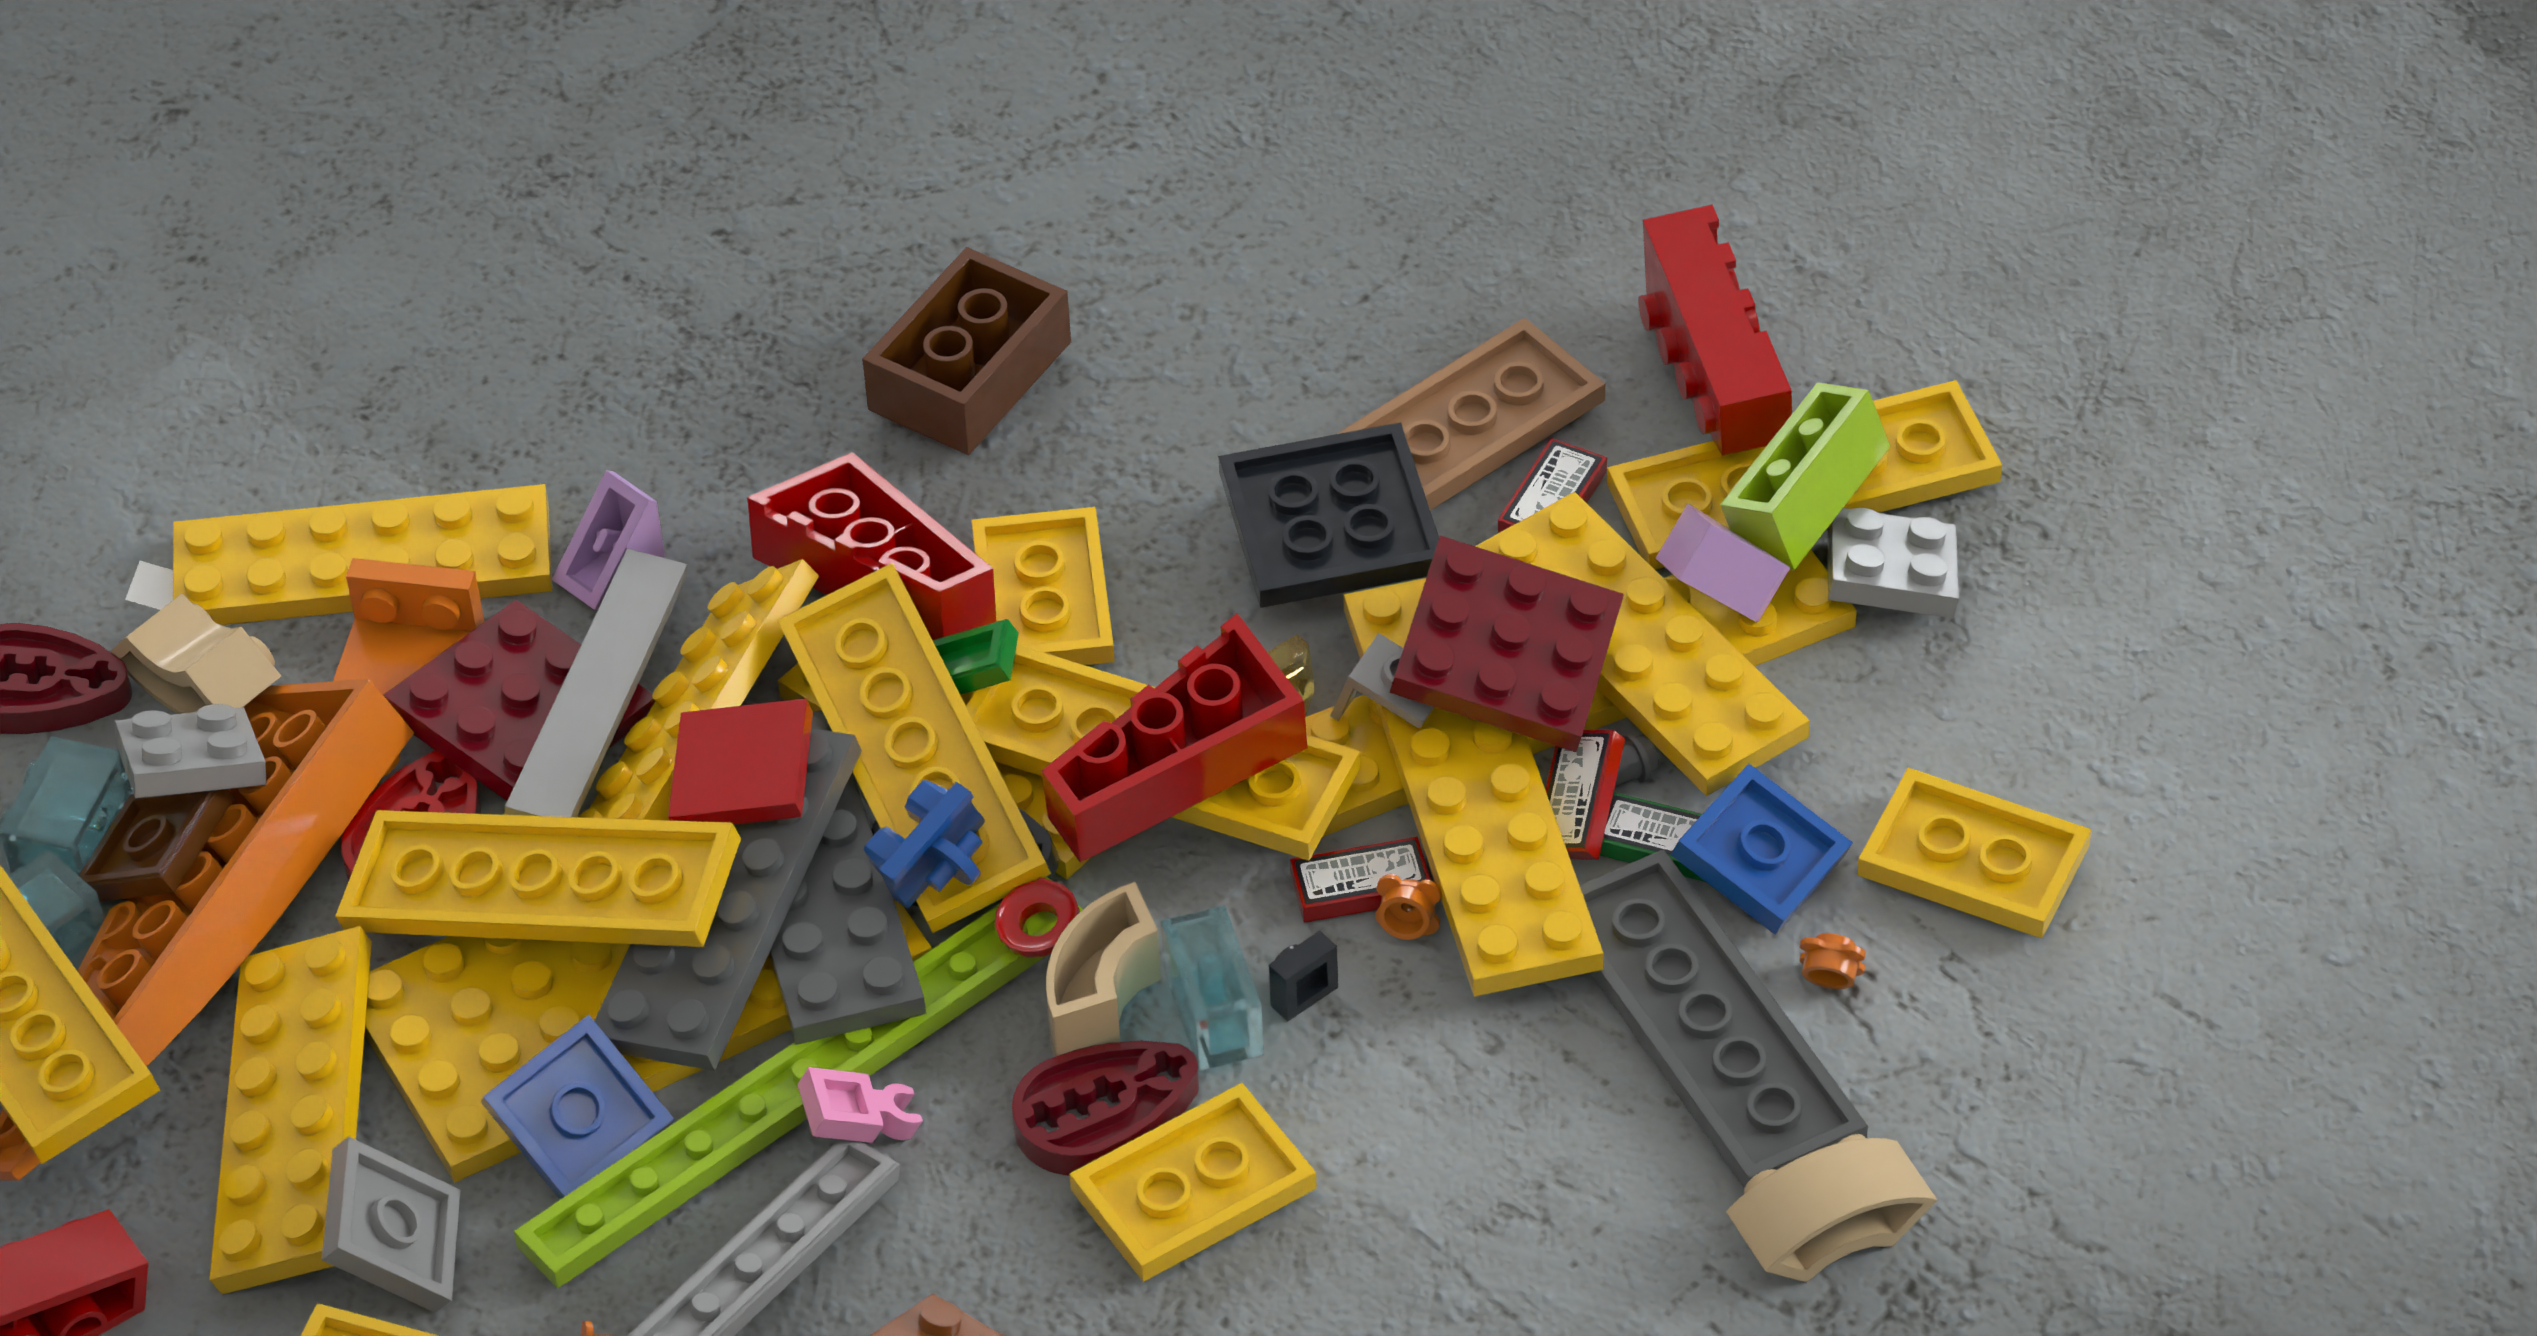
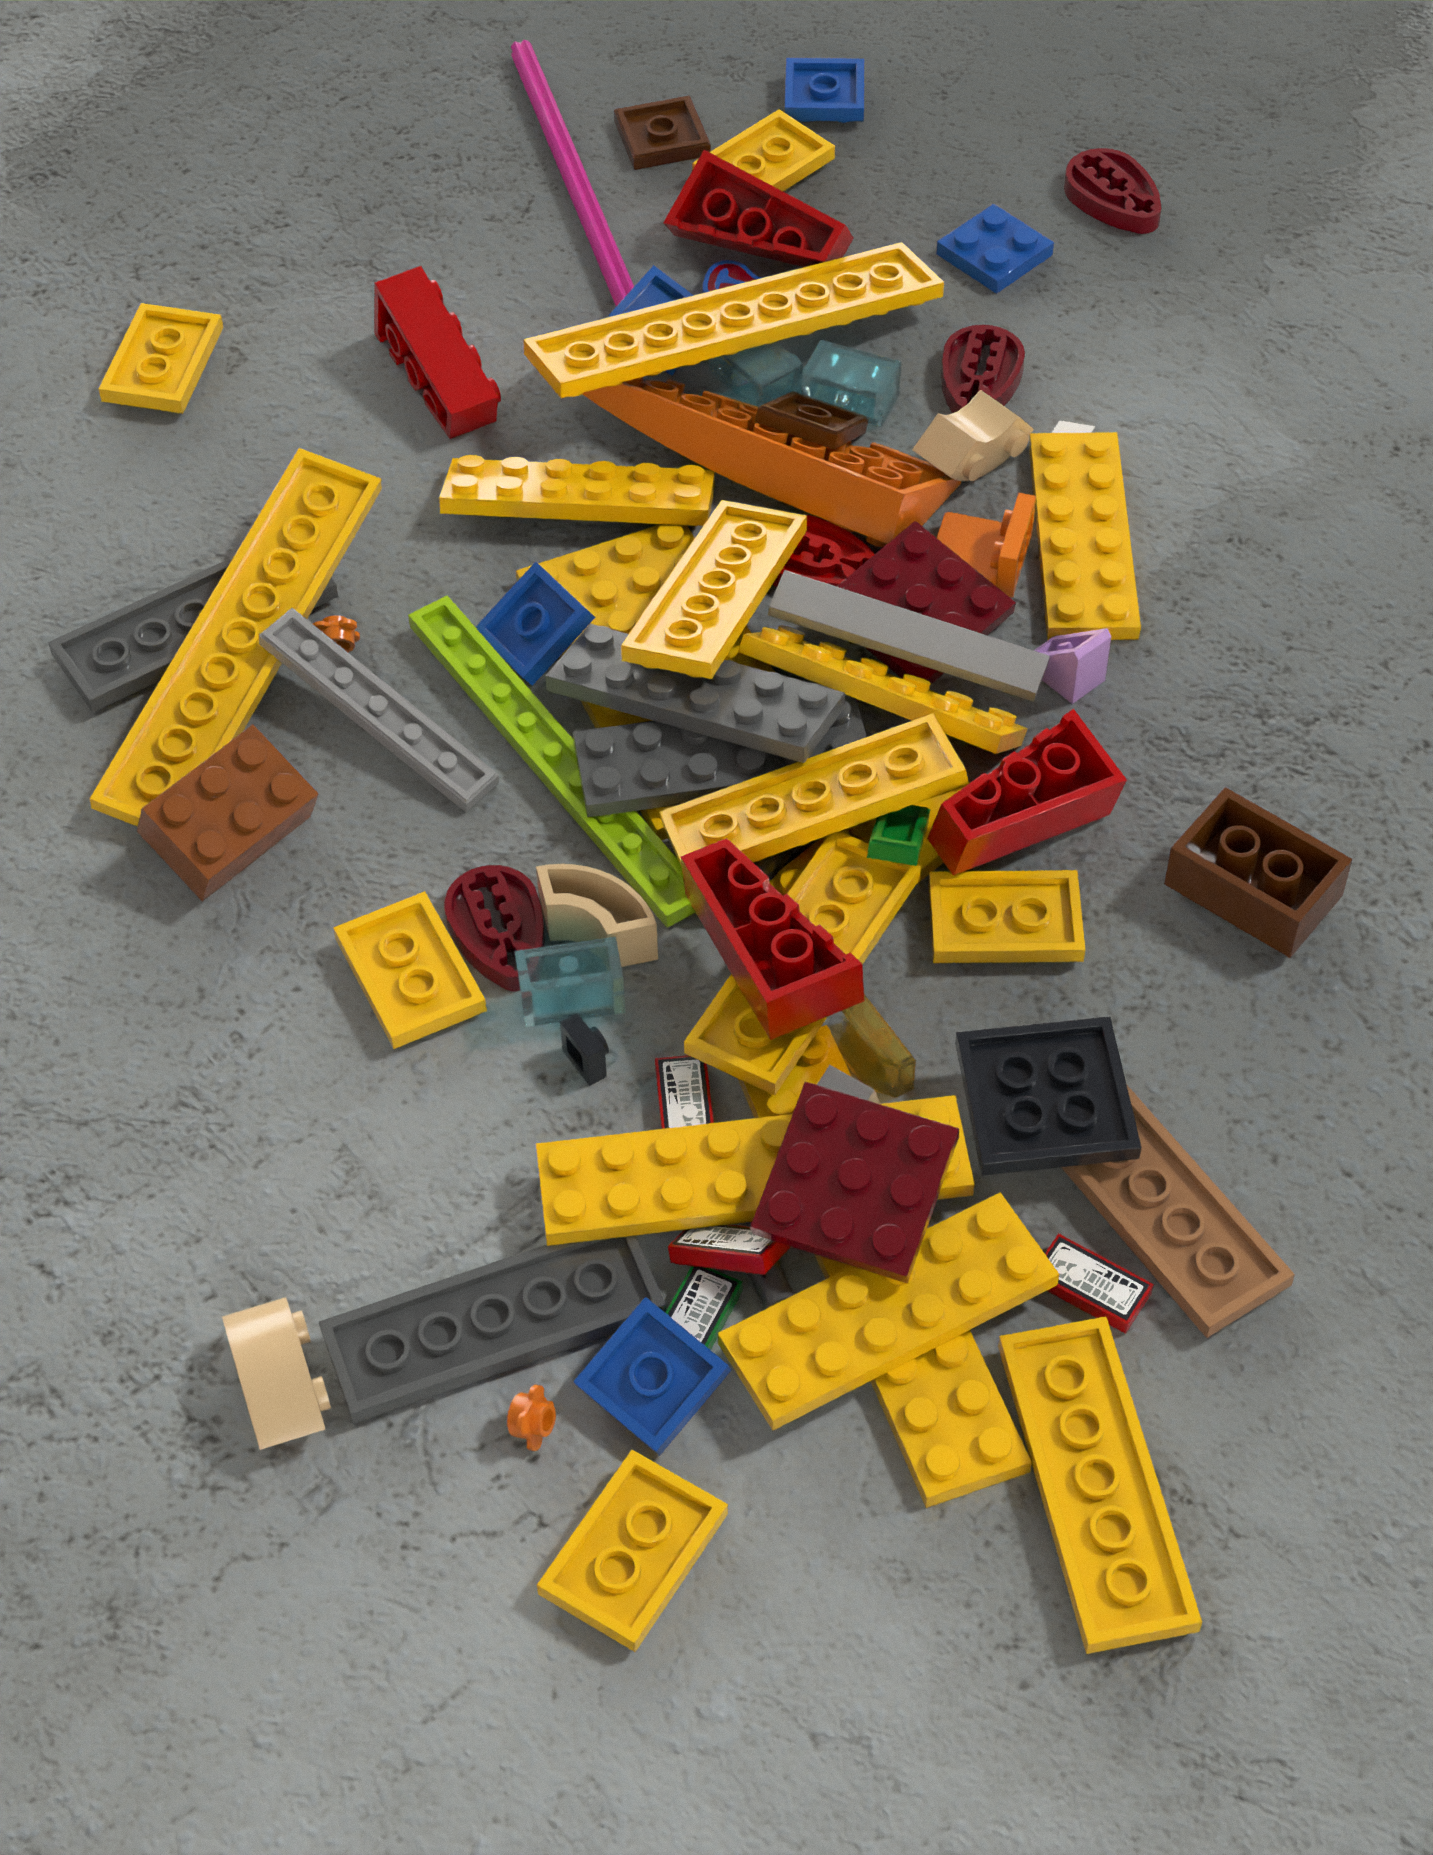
camera: 95 degrees right, 5 degrees up
light grey plate [115,704,266,798] -> none
light grey plate [322,1136,461,1313] -> none
red tile [668,698,813,824] -> none
bright pink plate [797,1067,923,1143] -> none
blue hips [864,780,985,909] -> none
red piece [995,877,1080,958] -> none
orange plate [1375,874,1441,940] -> none
red wedge [1638,204,1792,456] -> none
lavender slope [1656,504,1790,622] -> none
lime brick [1720,382,1890,570] -> none
light grey plate [1827,508,1959,618] -> none

